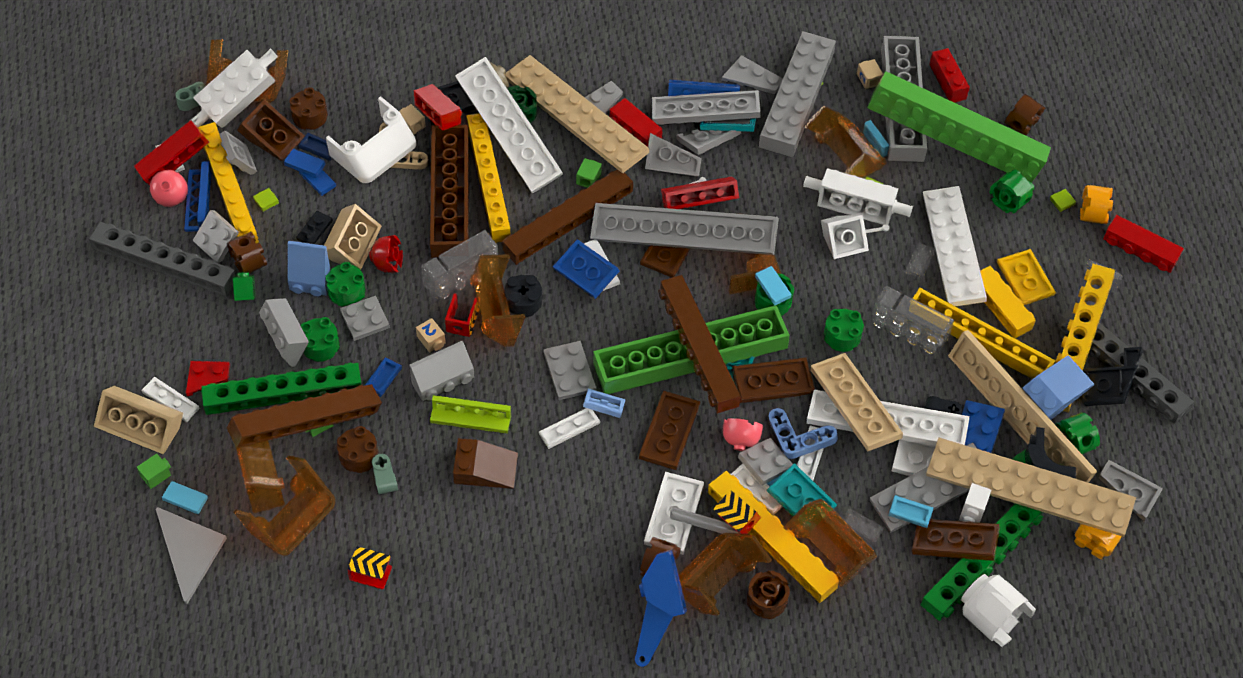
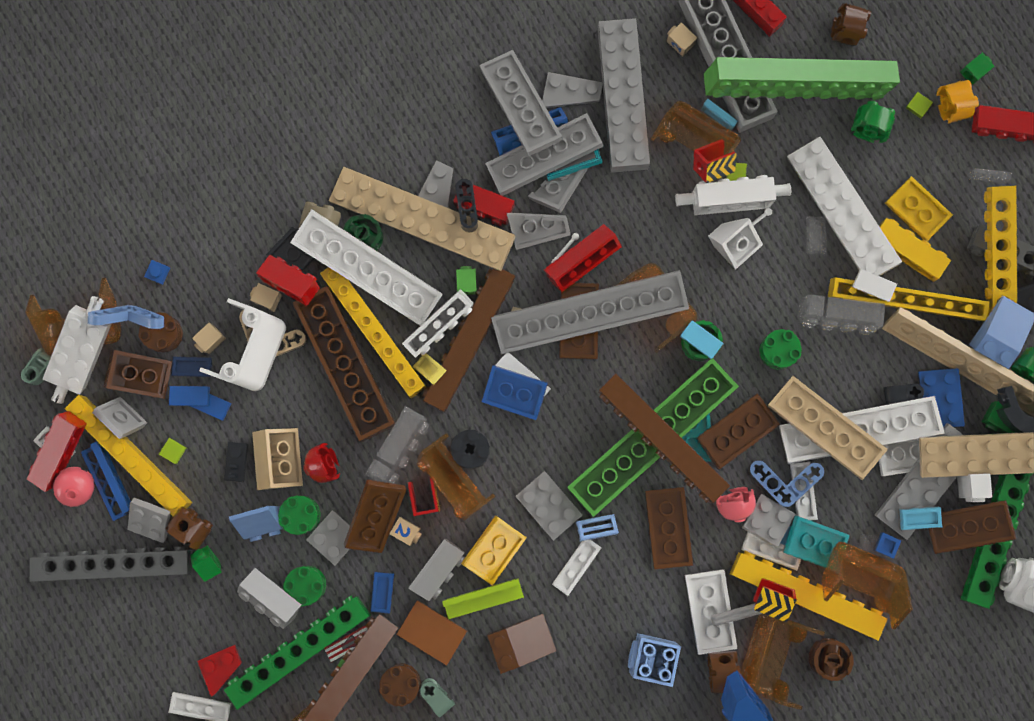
camera: 20 degrees left, 25 degrees up
none -> medium blue beam [88,305,164,329]
none -> blue plate [144,260,170,285]
none -> tan brick [192,323,226,354]
none -> reddish brown plate [344,480,406,553]
none -> dark orange tile [396,600,467,666]
none -> white brick [402,289,473,358]
none -> light yellow tile [413,353,447,385]
none -> black beam [456,179,478,233]
none -> yellow tile [461,516,526,586]
none -> light grey plate [479,50,563,156]
none -> light blue brick [628,633,681,687]
none -> piece [693,139,736,183]
none -> white tile [852,269,897,302]
none -> blue plate [874,532,901,559]
none -> green brick [960,52,995,85]

